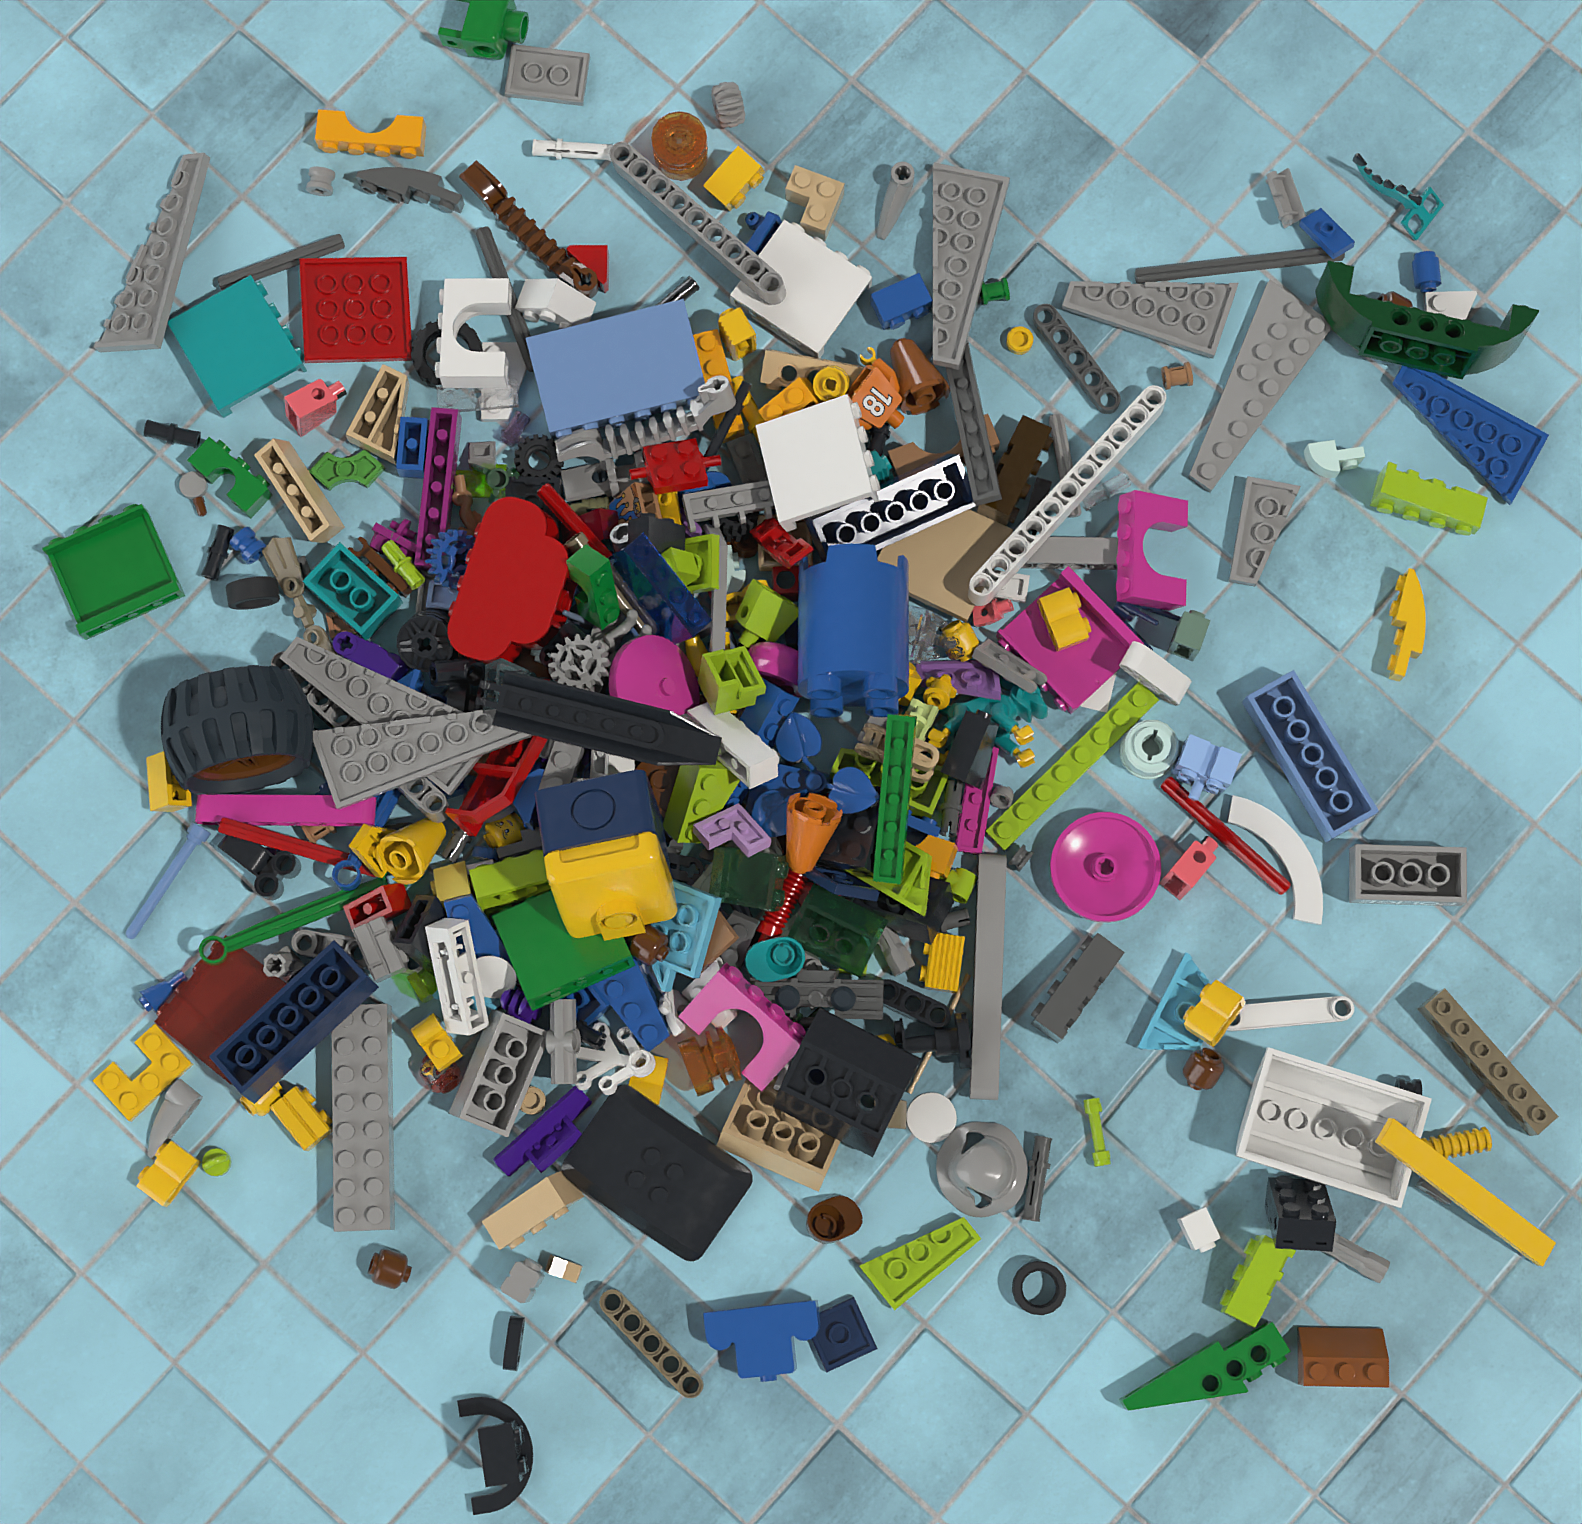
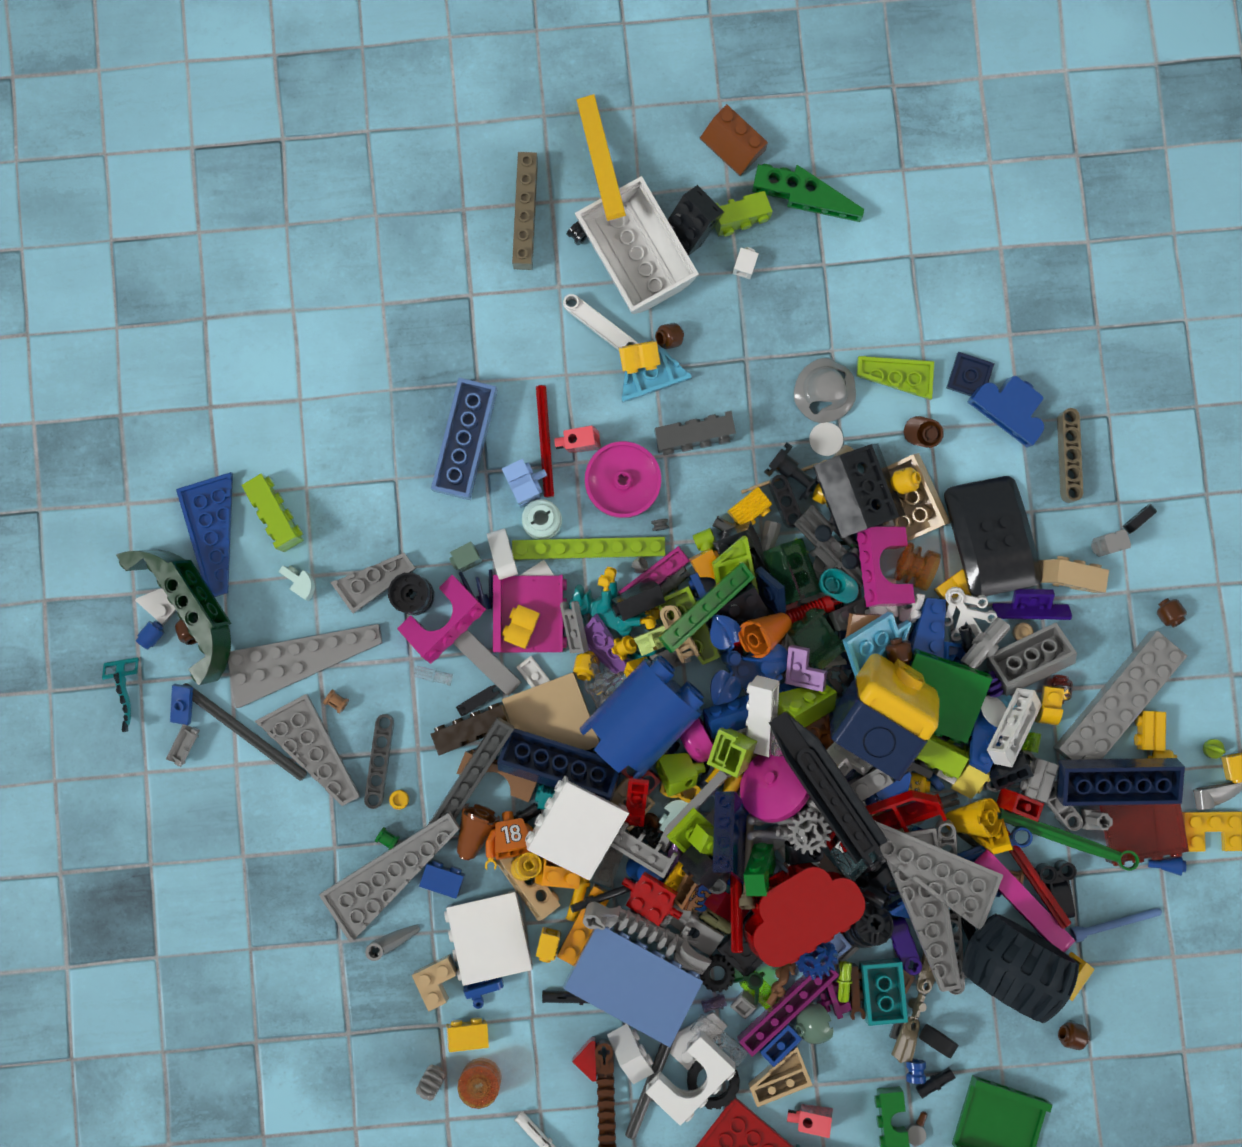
camera: 140 degrees left, 5 degrees up
tan brick [254,438,345,543] -> none
bright green tile [309,449,386,491] -> none
black piece [457,1397,533,1515] -> none
tan piece [545,1255,583,1283] -> none
light grey beam [609,142,786,305] -> none
white beam [968,385,1166,606] -> none
light grey beam [969,854,1007,1100] -> none
coral piece [973,598,1014,627] -> none
black tyre [1012,1261,1067,1315] -> none
dark grey pin [1022,1135,1052,1222] -> none
light grey axle [1049,414,1081,518] -> none
lime bar [1083,1098,1111,1167] -> none
white tile [1227,795,1323,925] -> none
light grey axle [1321,1232,1390,1283] -> none
light grey brick [1349,844,1467,906] -> none
yellow slope [1387,568,1426,682] -> none
yellow piece [1421,1127,1492,1159] -> none
none -> black wheel [388,573,434,615]
none -> sand green cylinder [795,1002,833,1044]
none -> yellow head [890,467,921,494]
none -> reddish brown head [1058,1022,1090,1050]

